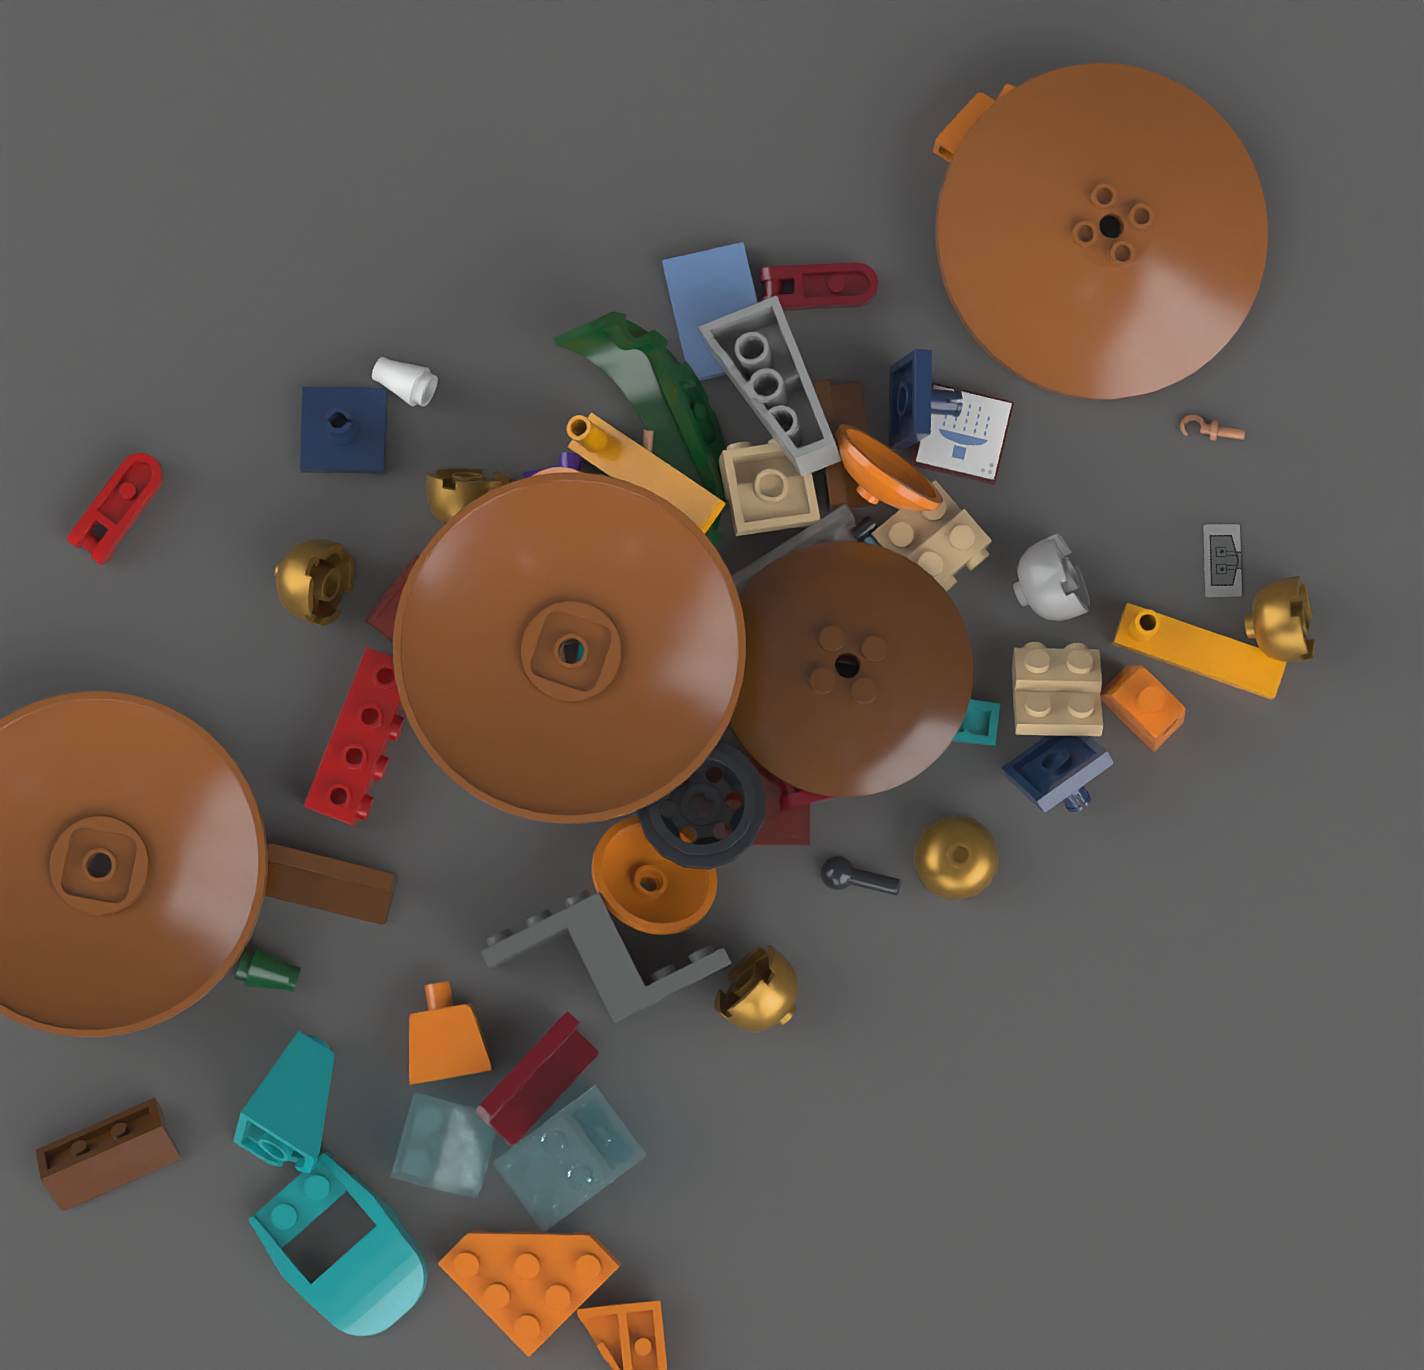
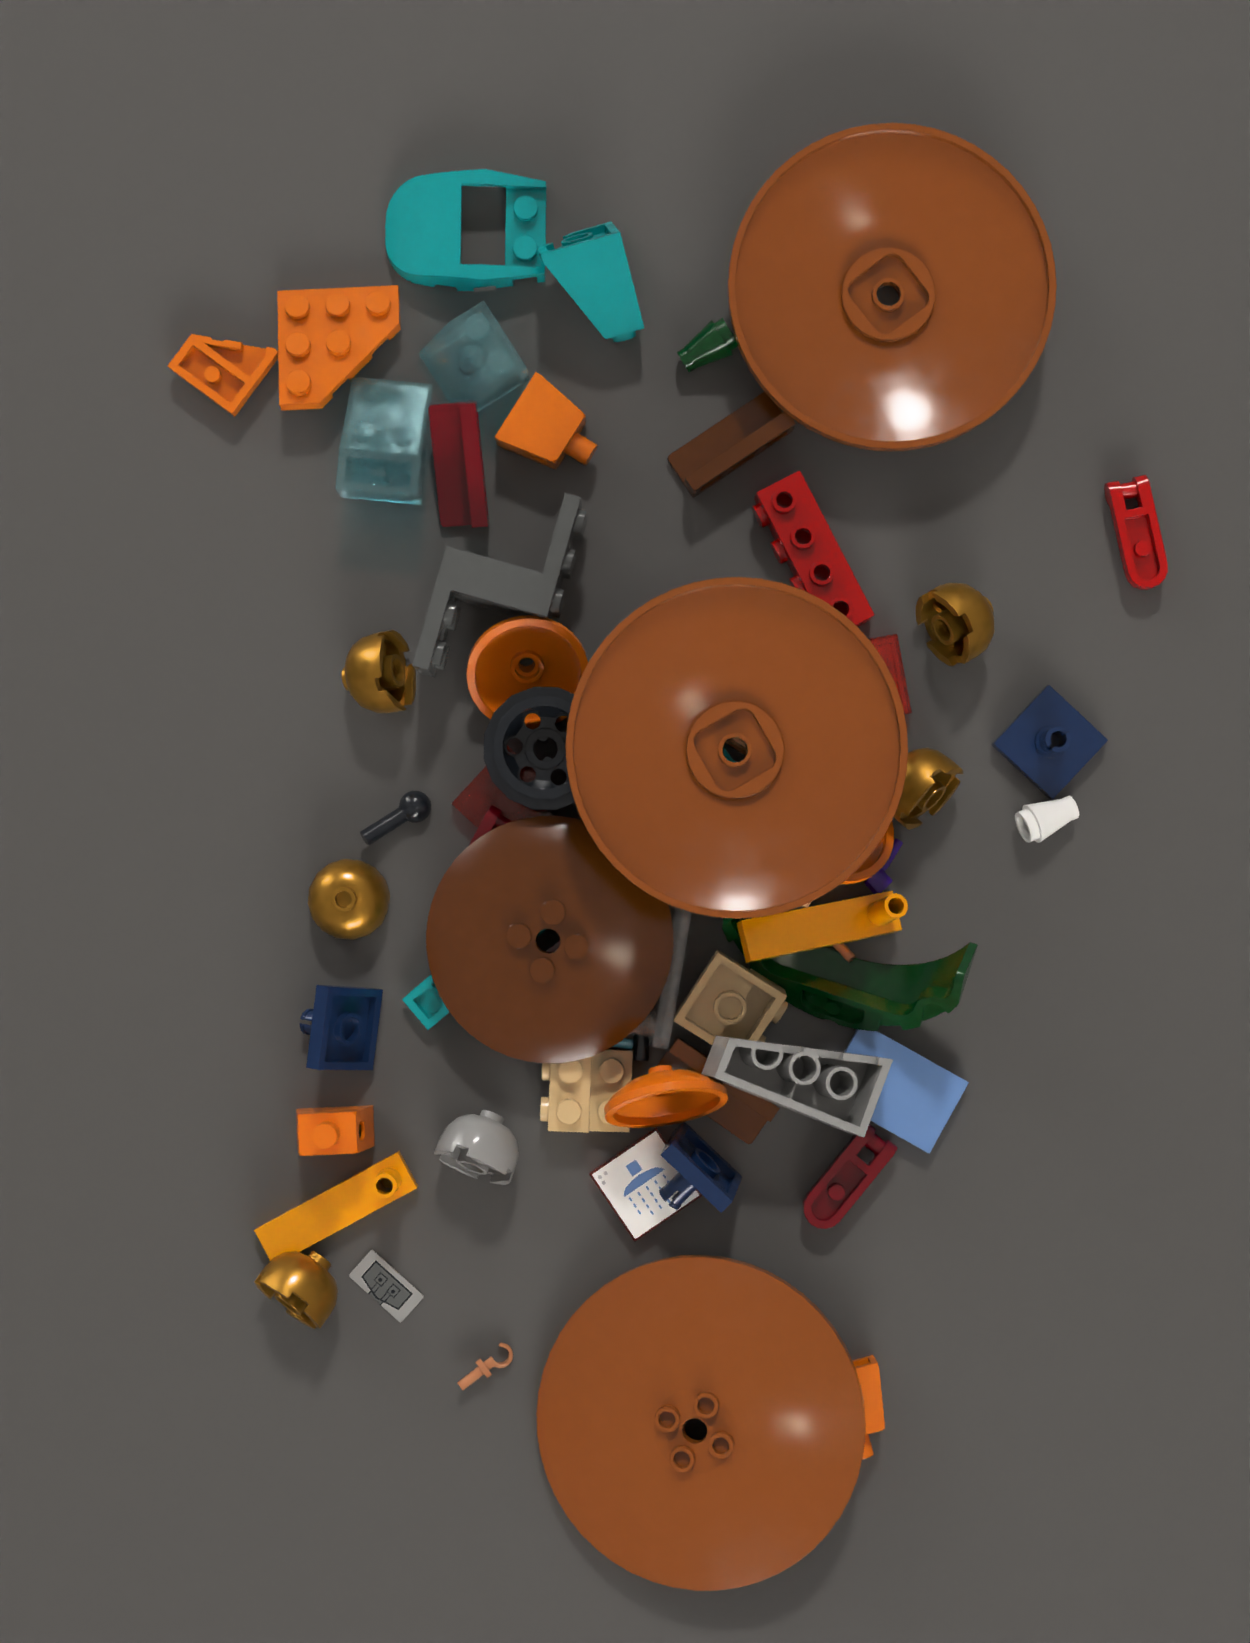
camera: 135 degrees right, 5 degrees up
reddish brown panel [35,1098,181,1211] -> none
tan plate [1011,642,1103,736] -> none

